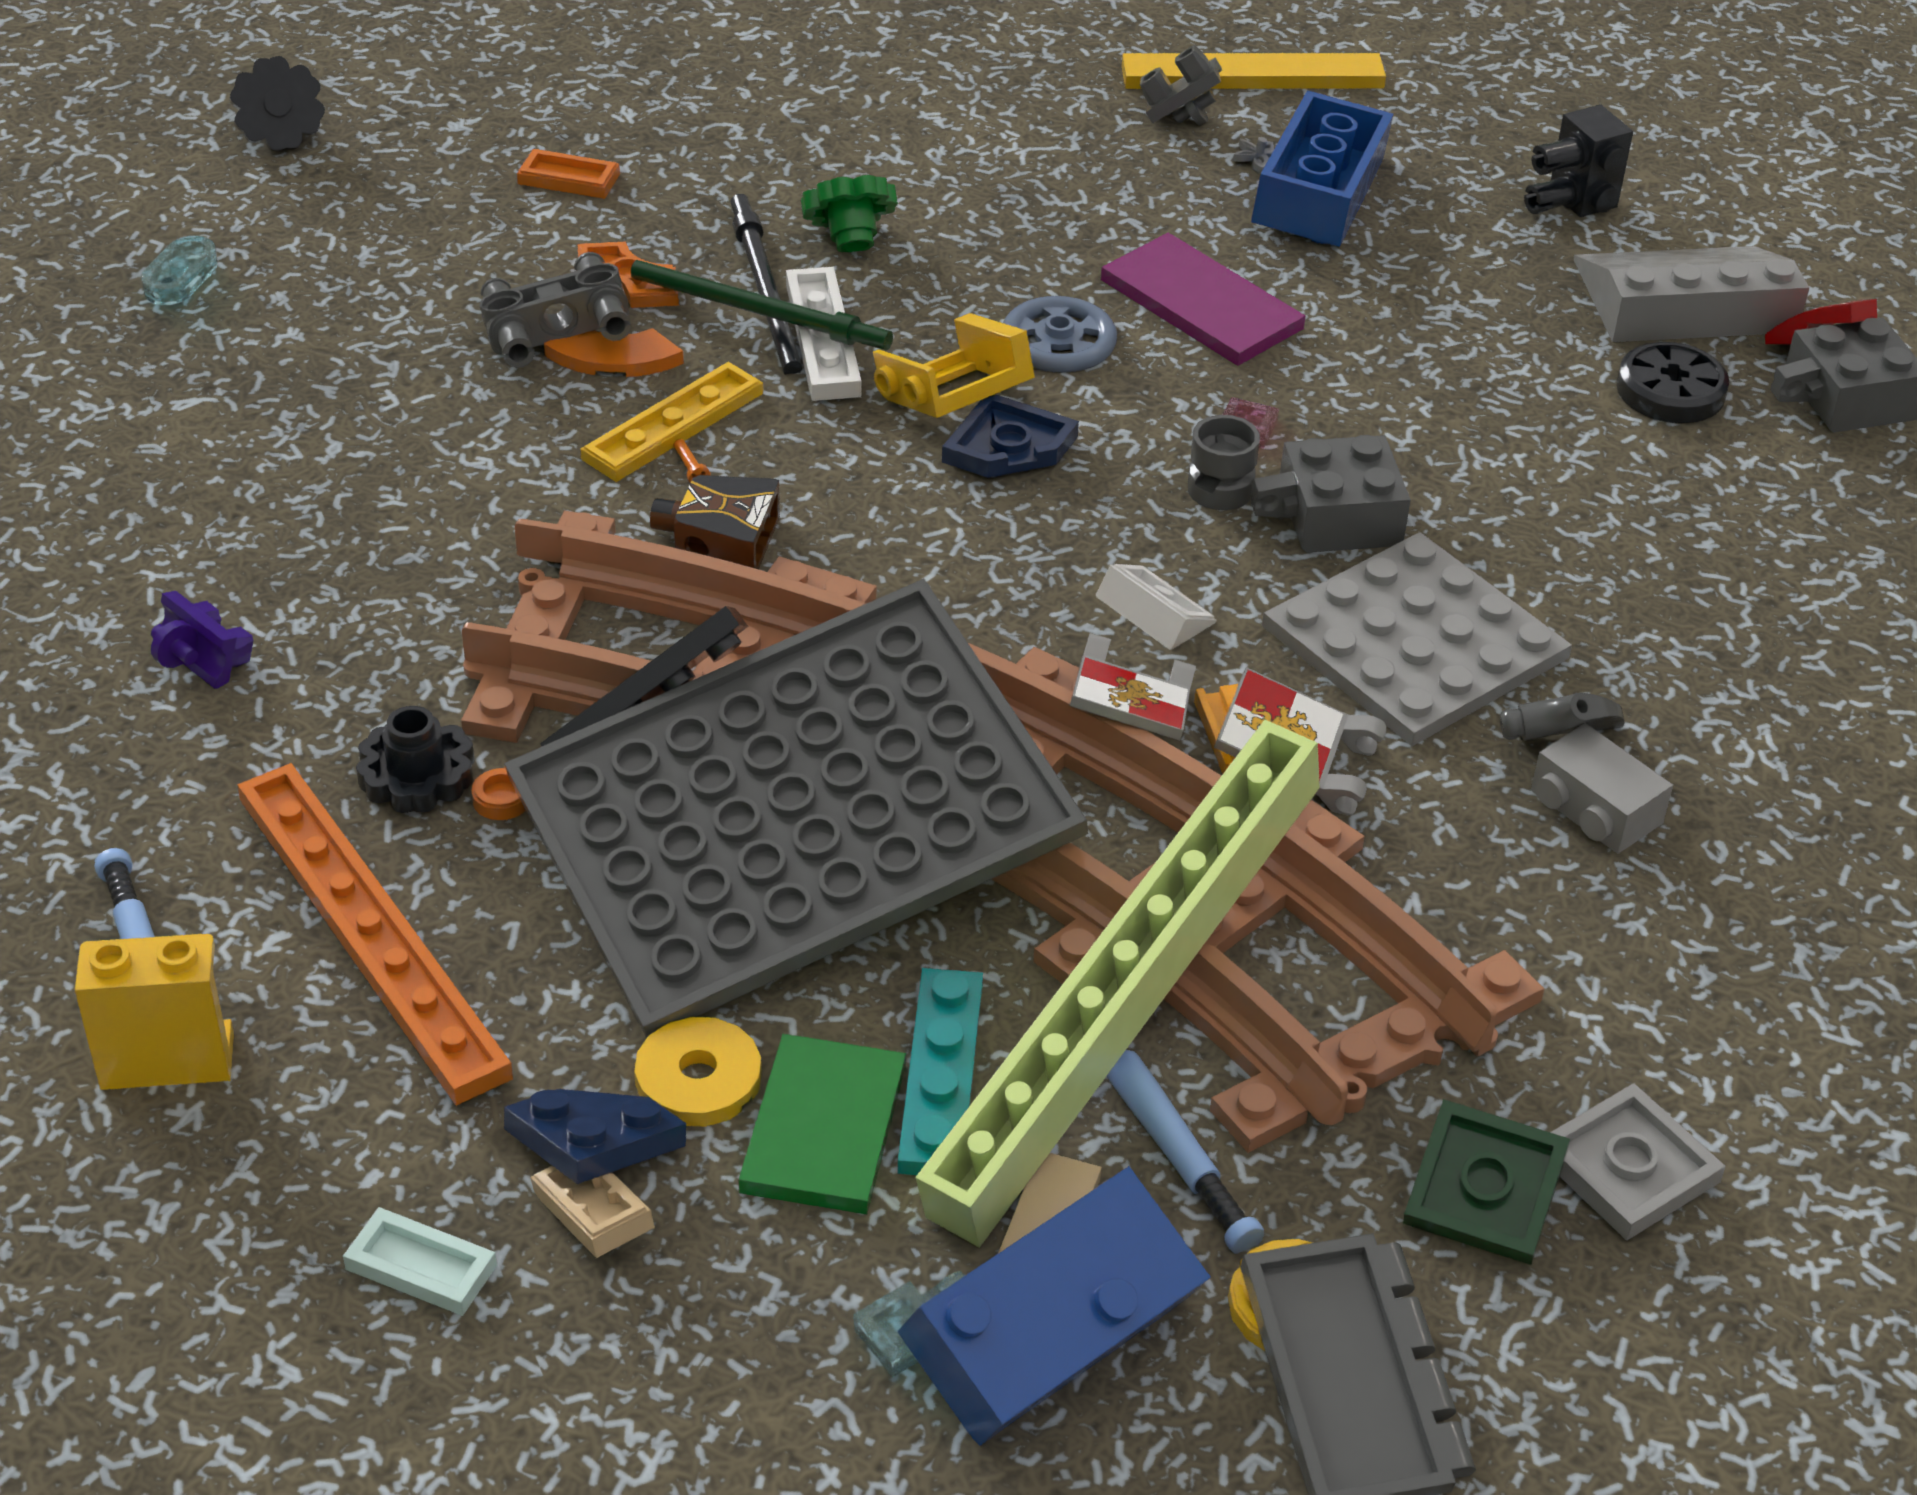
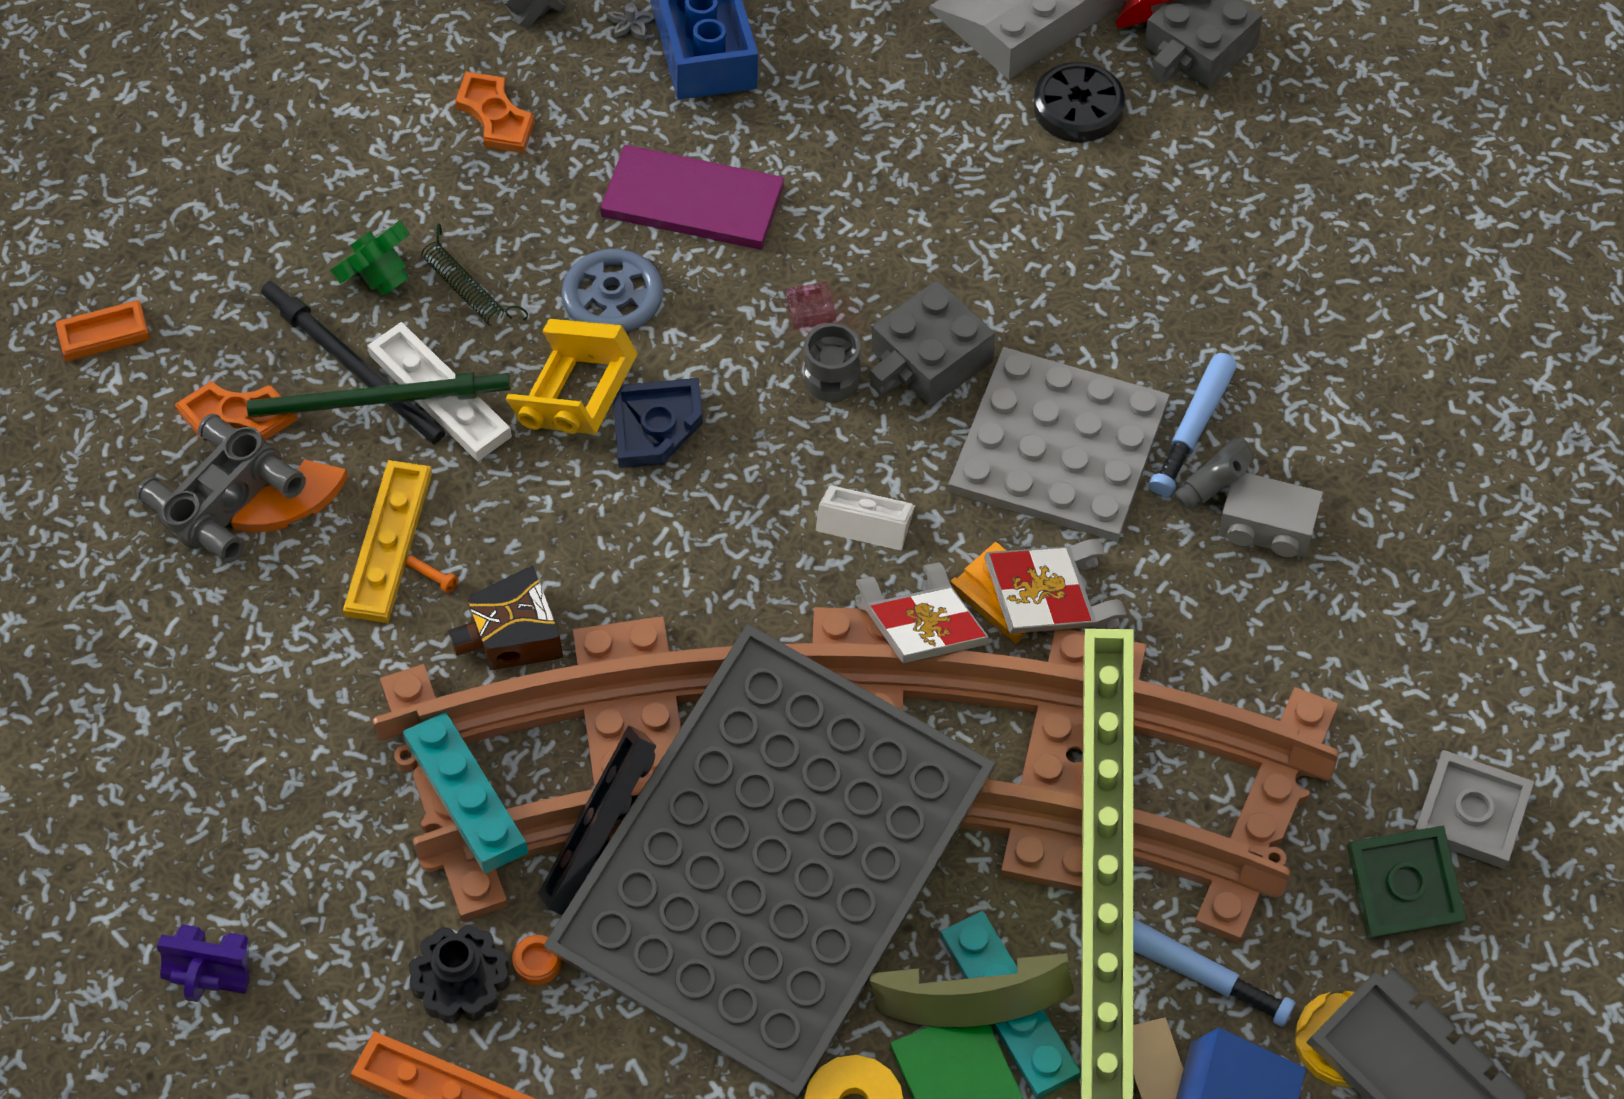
camera: 30 degrees left, 15 degrees up
none -> teal plate [403,711,528,874]
none -> dark green piece [421,224,528,326]
none -> orange tile [455,71,535,153]
none -> olive slope [870,953,1074,1027]
none -> light blue piece [1149,353,1237,497]

